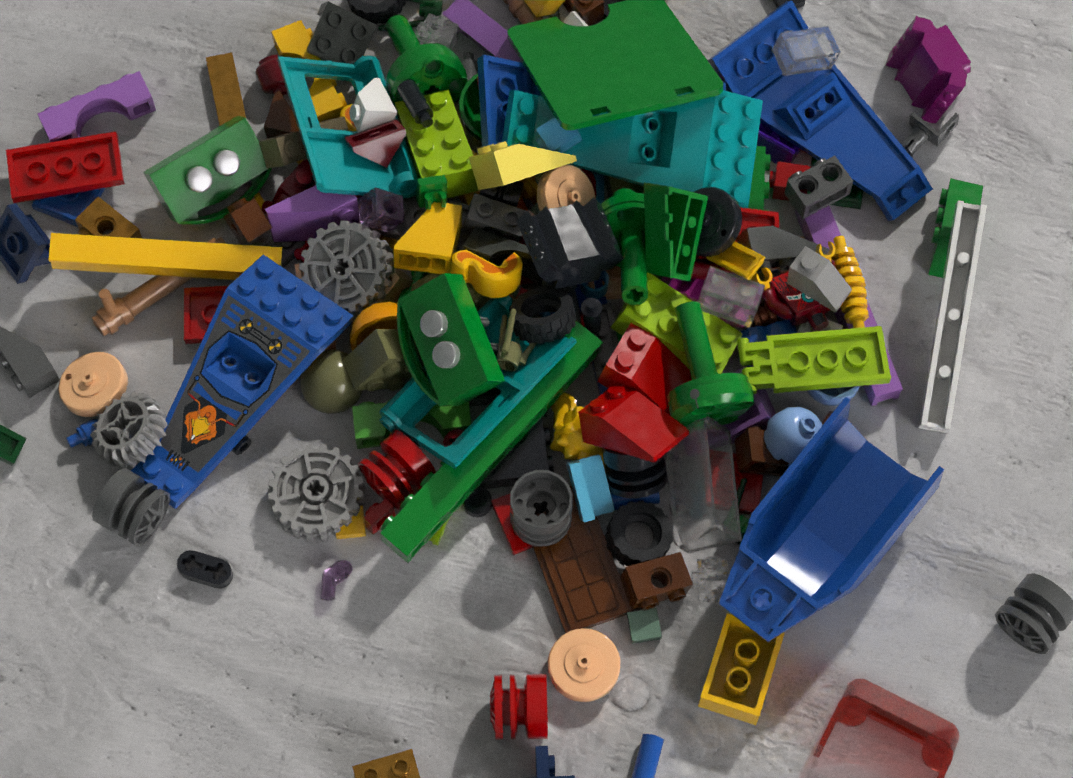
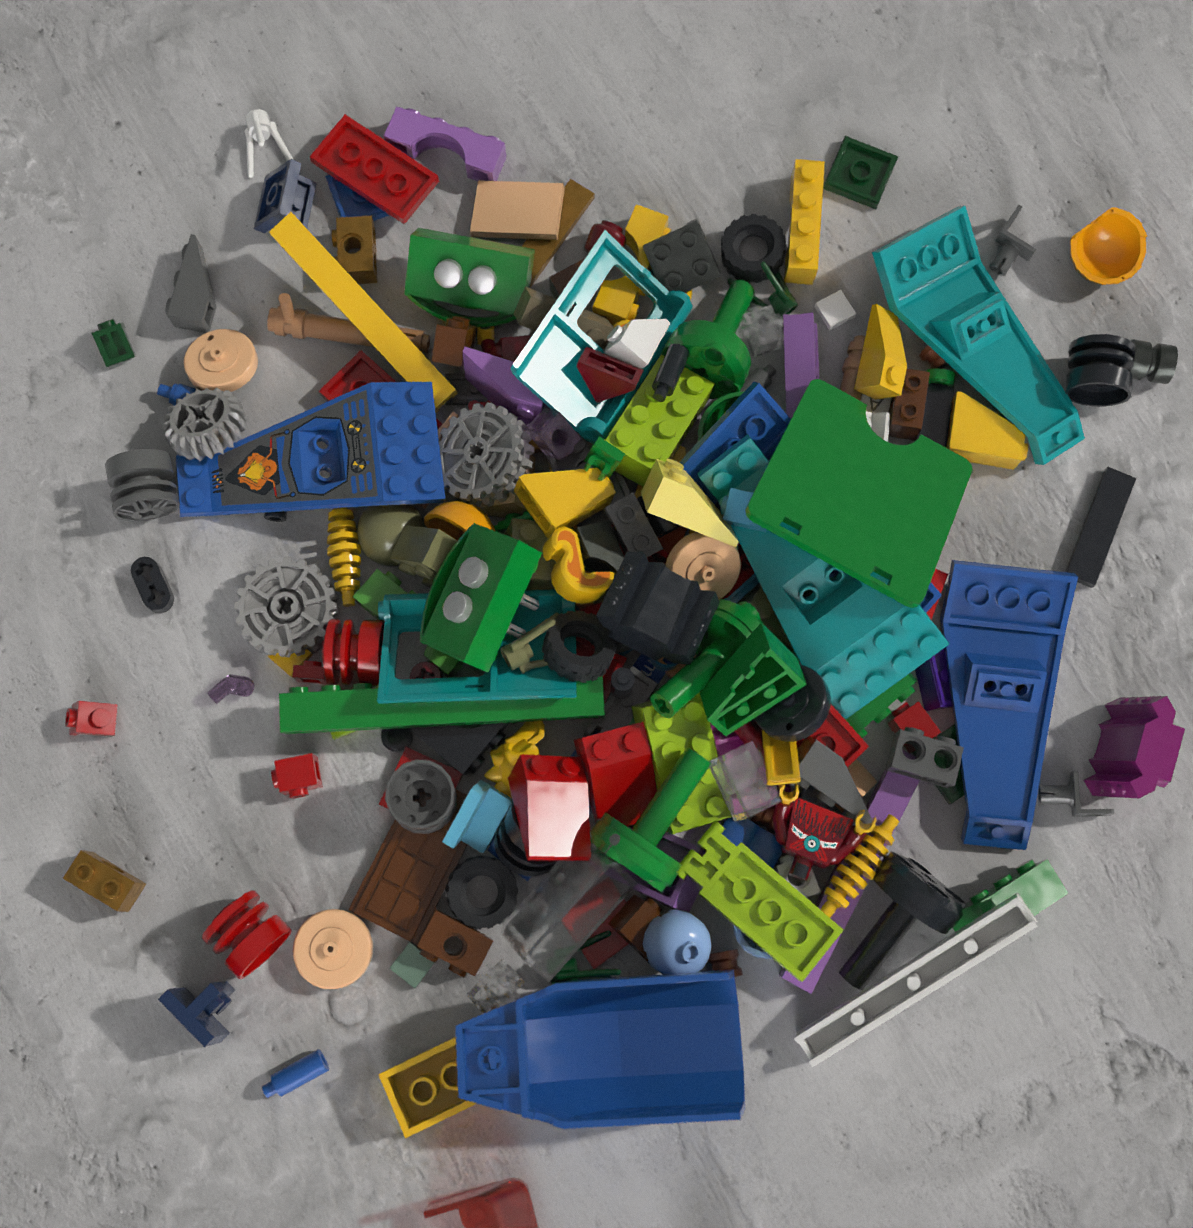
camera: 45 degrees right, 10 degrees up
clear brick [772,26,841,76] -> none
light grey slope [787,246,852,313] -> none
none -> bracket [65,701,118,737]
none -> red brick [271,753,323,799]
none -> yellow piece [327,508,361,607]
none -> light nougat tile [470,180,565,240]
none -> black piece [839,851,967,991]

